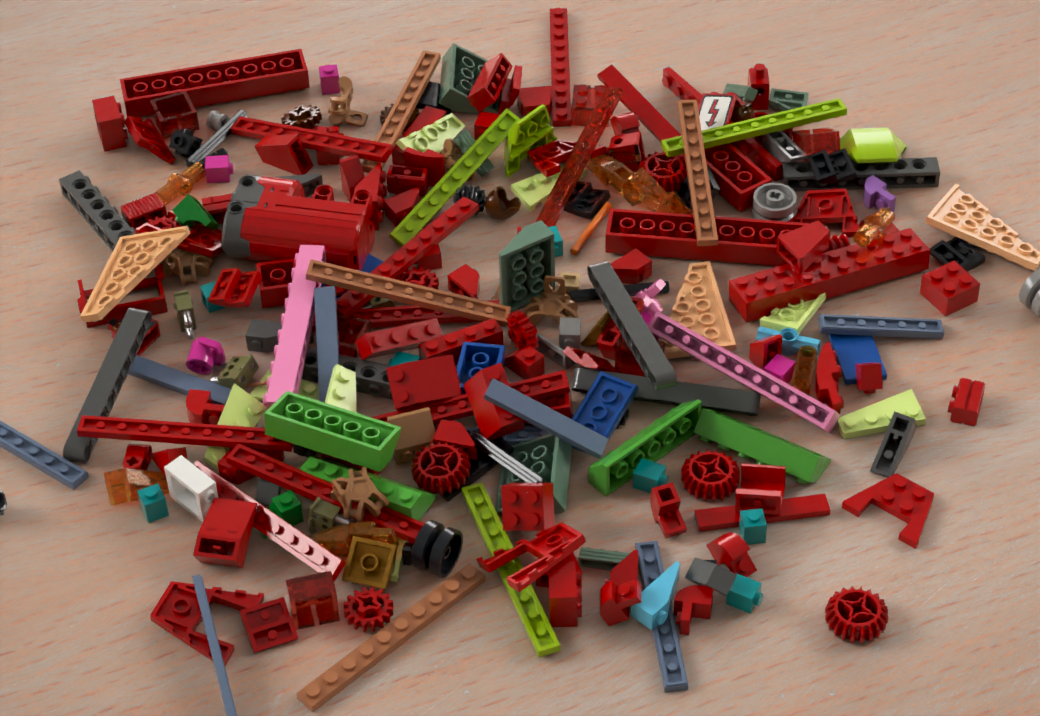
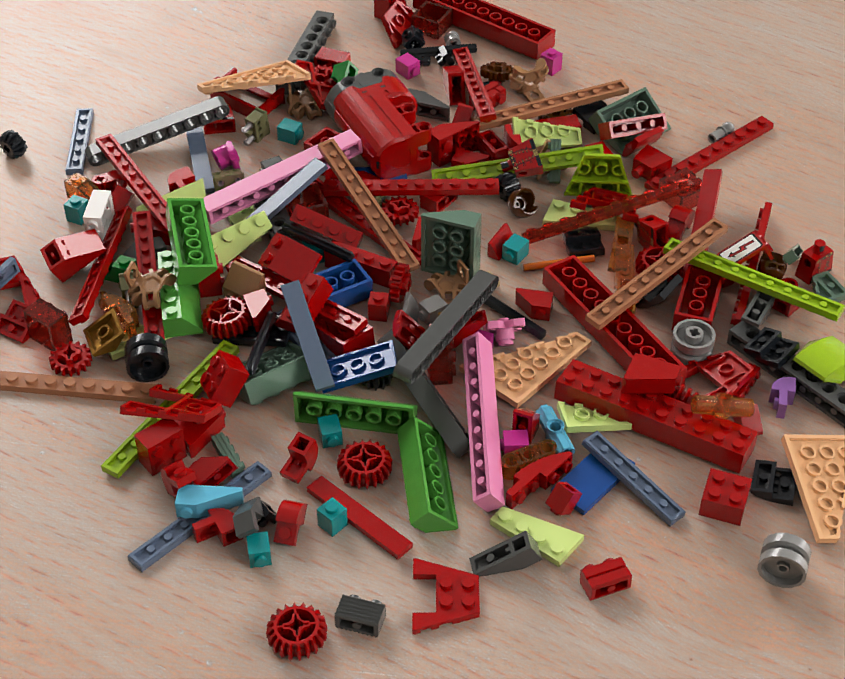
camera: 50 degrees right, 0 degrees up
clear orange piece [155,162,206,205] -> none
red slope [208,267,262,307] -> none
red panel [735,463,786,515] -> none
clear red piece [792,127,840,161] -> none
none -> black axle [282,222,355,262]
none -> dark grey brick [334,594,386,637]
none -> black tile [435,45,455,67]
none -> red torso [500,138,544,178]
none -> light grey pin [708,122,734,144]

